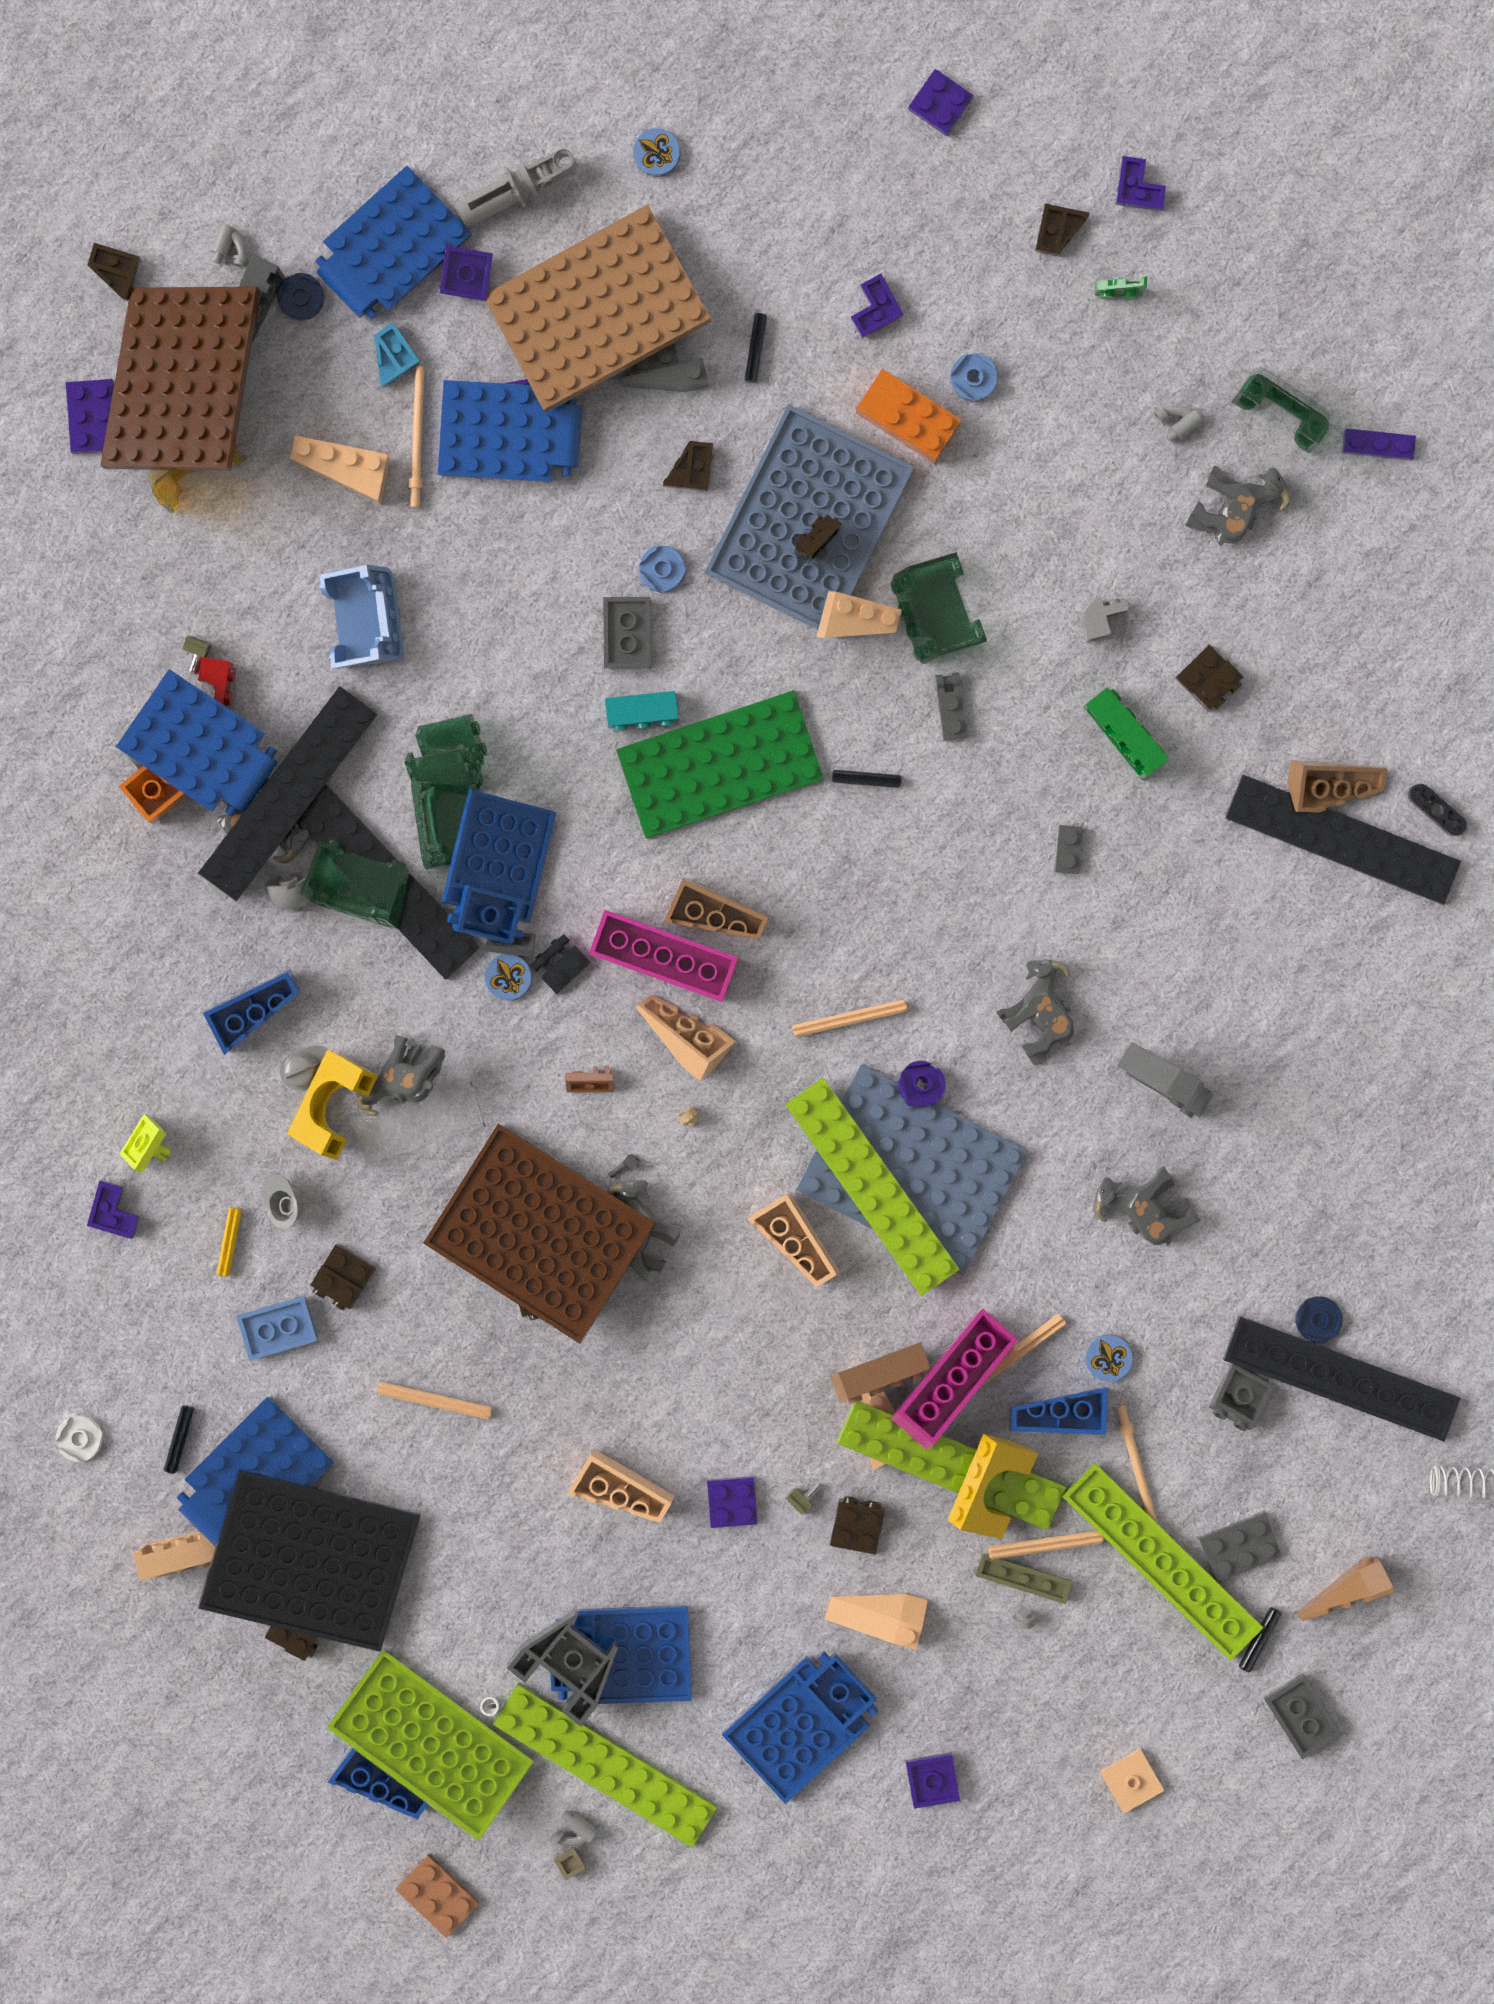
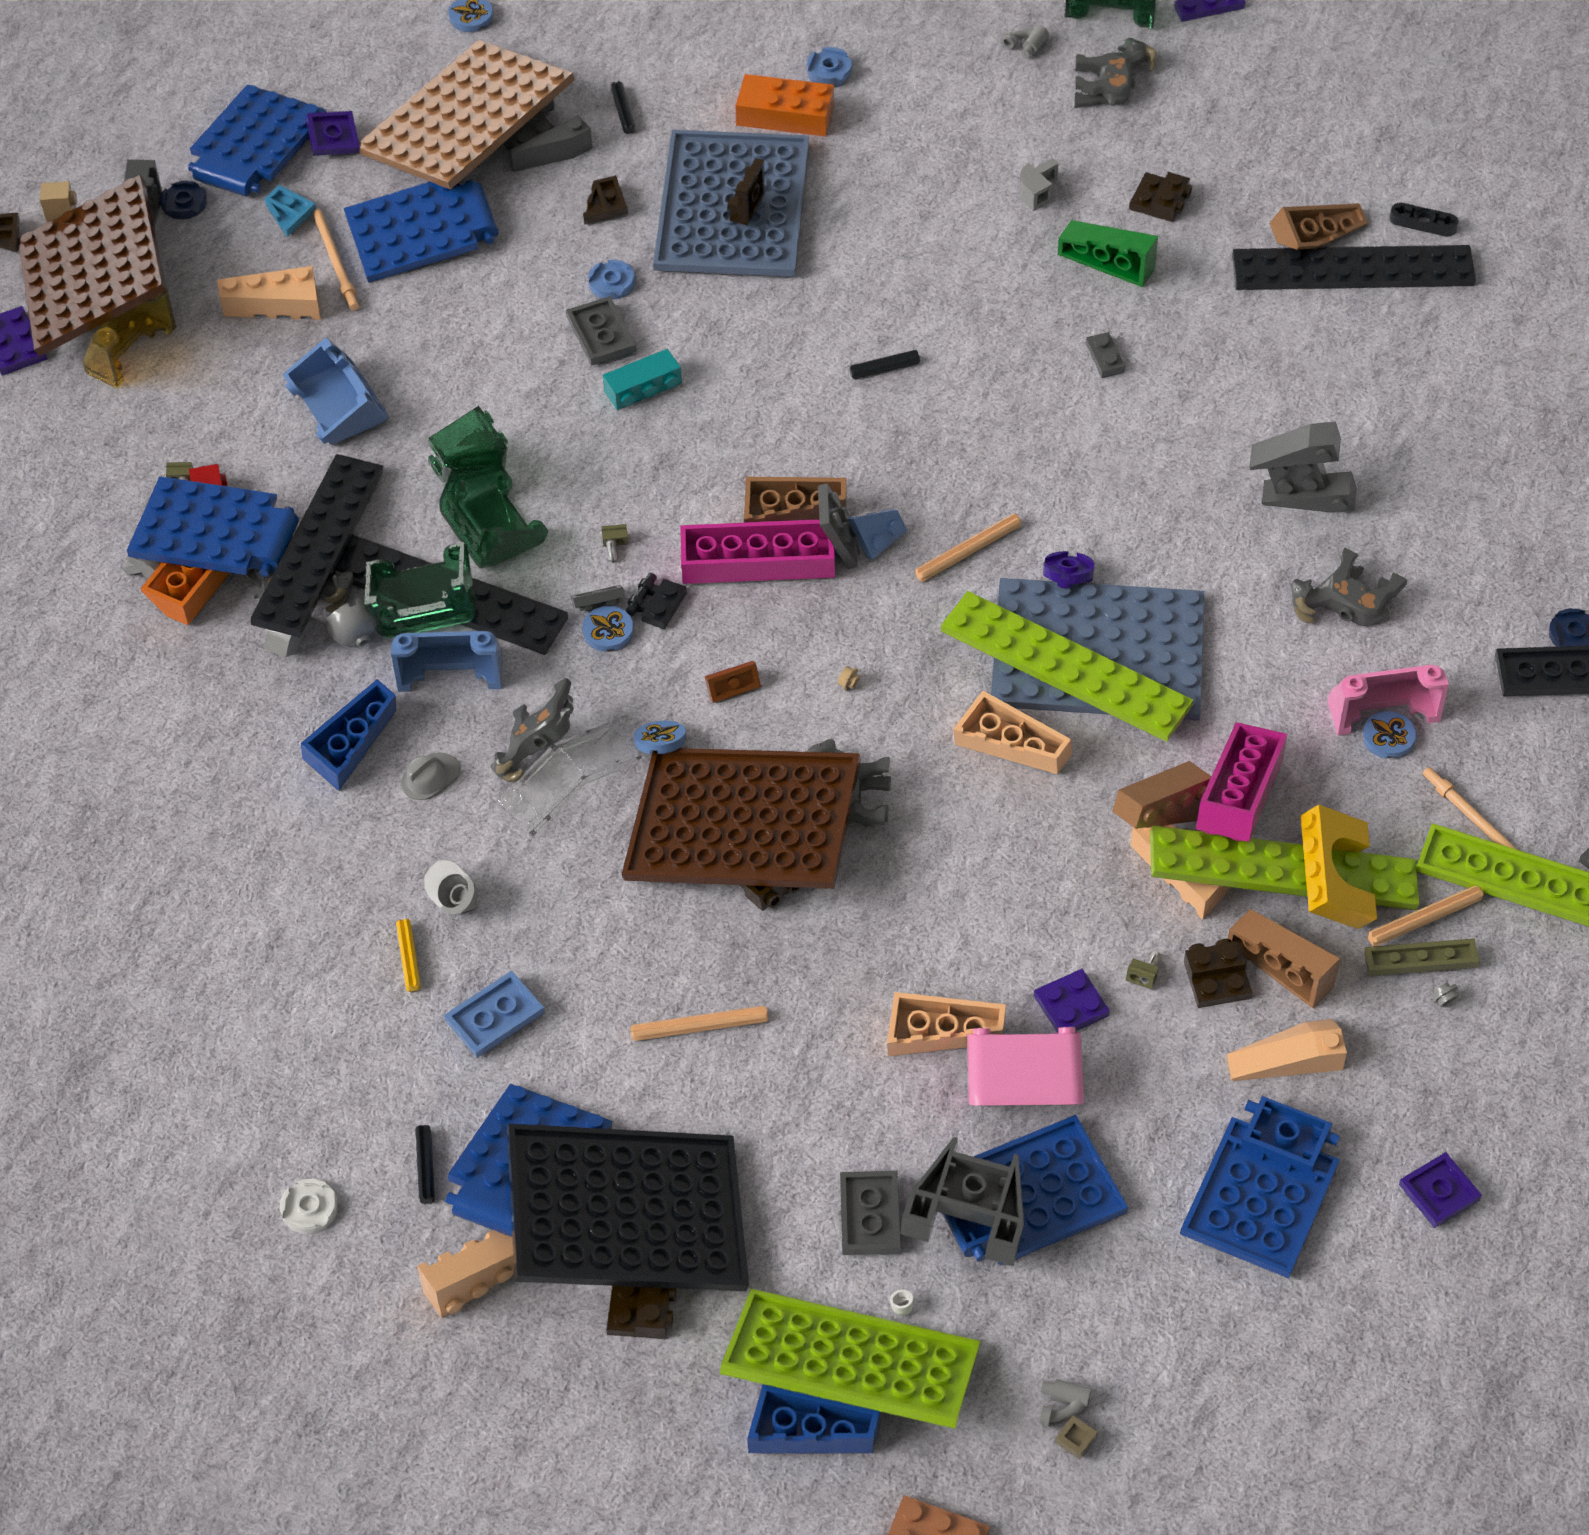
camera: 20 degrees left, 35 degrees down
dark purple plate [87,1180,140,1239] -> none
neon yellow tile [120,1114,170,1173] -> none
light grey plant [212,224,250,269] -> none
yellow arch [287,1049,378,1160] -> none
dark brown plate [310,1244,376,1311] -> none
blue plate [441,789,557,945] -> none
light grey piece [455,149,577,229] -> none
lime plate [493,1683,717,1848] -> none
dark grey hand [608,1154,640,1178] -> none
green plate [616,690,824,839] -> none
light nougat wedge [637,995,736,1081] -> none
light nougat wedge [817,591,902,638] -> none
dark purple plate [851,273,904,339] -> none
clear green windscreen [890,552,987,664] -> none
dark grey plate [935,672,967,741] -> none
light nougat axle [980,1314,1066,1388] -> none
dark grey animal [996,959,1074,1065] -> none
blue wedge [1009,1387,1107,1435] -> none
dark grey plate [1209,1364,1274,1431] -> none
none -> tan brick [40,181,77,222]
none -> medium blue windscreen [391,631,503,692]
none -> olive piece [601,524,628,562]
none -> medium blue tile [634,721,687,754]
none -> dark grey plate [818,483,860,569]
none -> dark grey plate [840,1171,901,1255]
none -> medium blue wing [848,509,908,560]
none -> bright pink windscreen [967,1027,1084,1106]
none -> medium nougat wedge [1228,909,1340,1008]
none -> bright pink windscreen [1328,665,1449,735]

